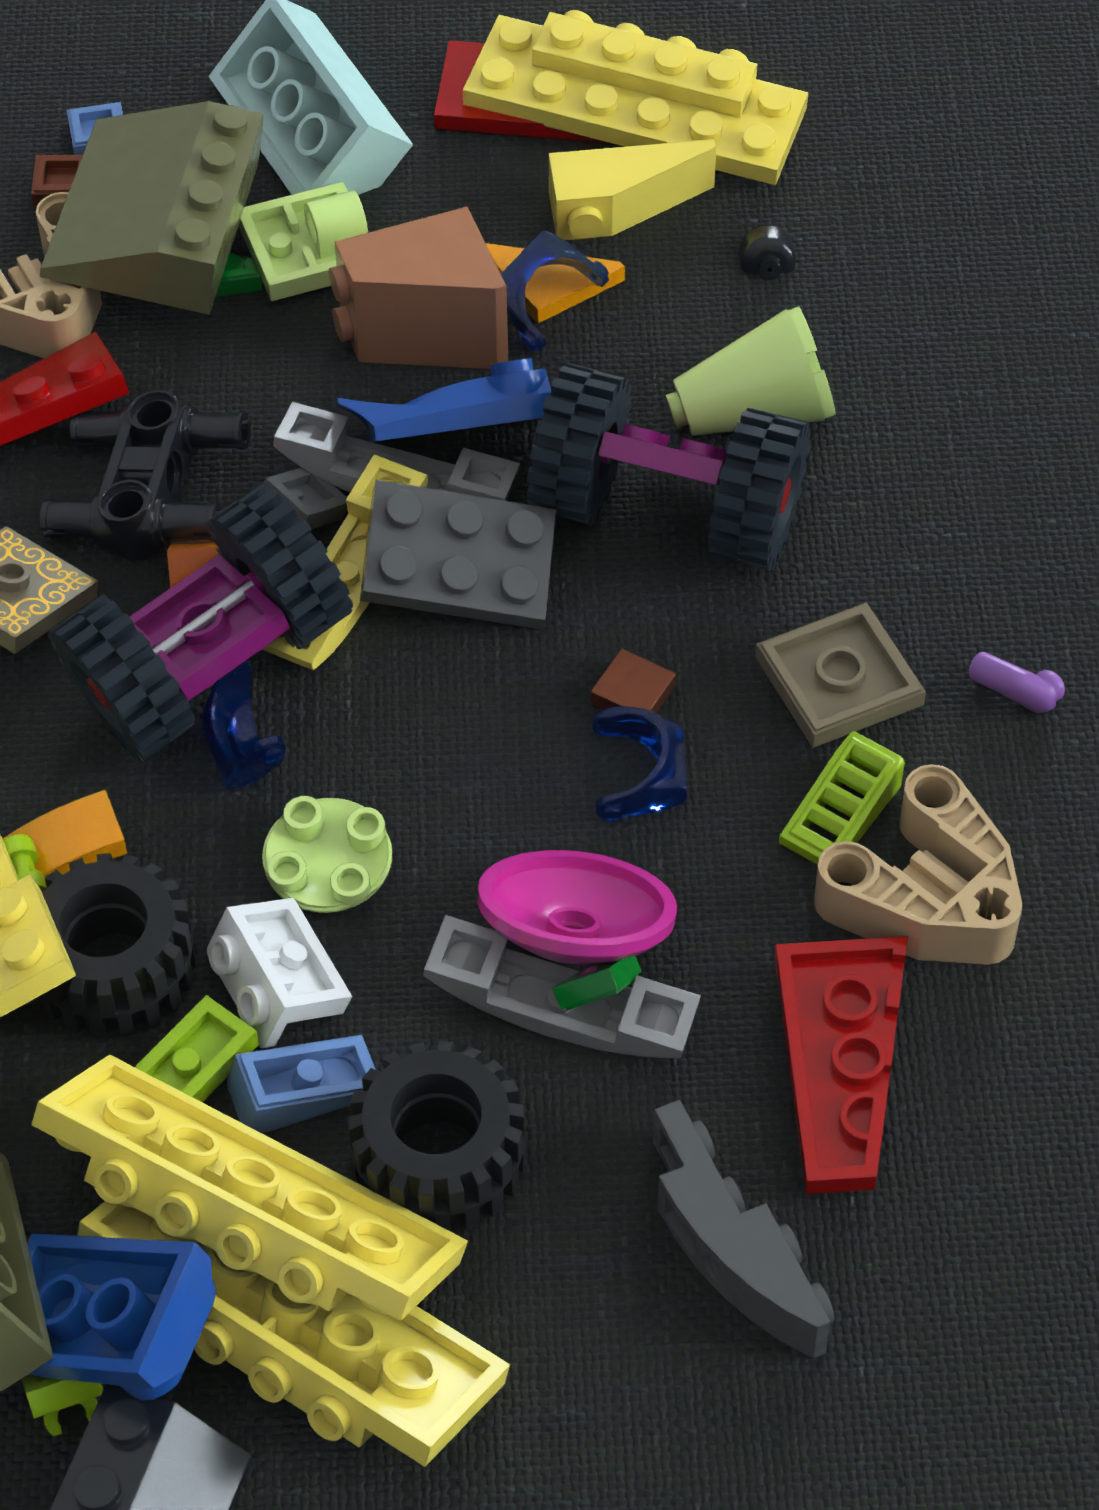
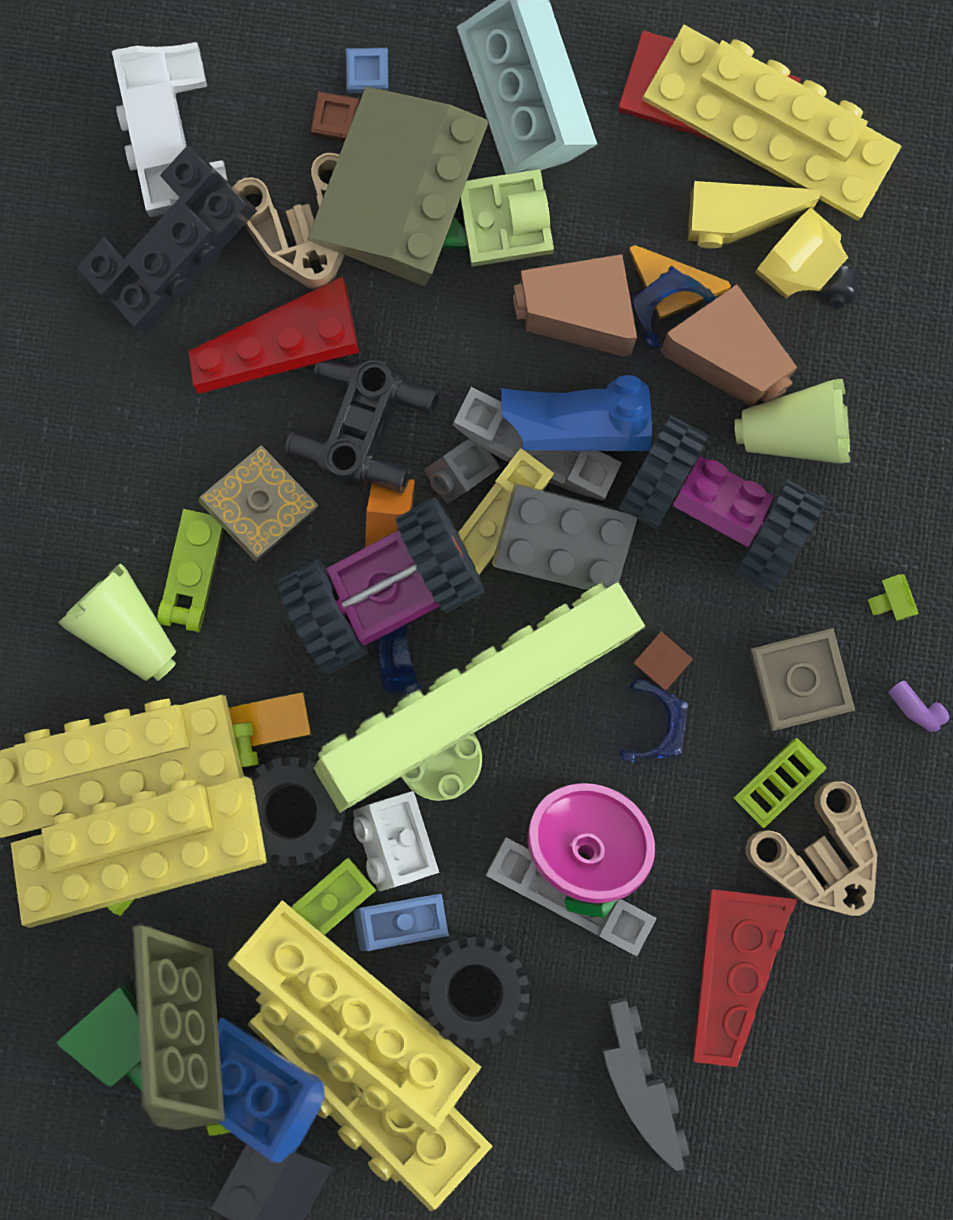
camera: 10 degrees right, 30 degrees up
none -> yellowish green brick [313,582,645,812]
none -> nougat slope [661,285,797,407]
none -> light yellow slope [755,207,848,299]
none -> lime tile [868,574,919,621]

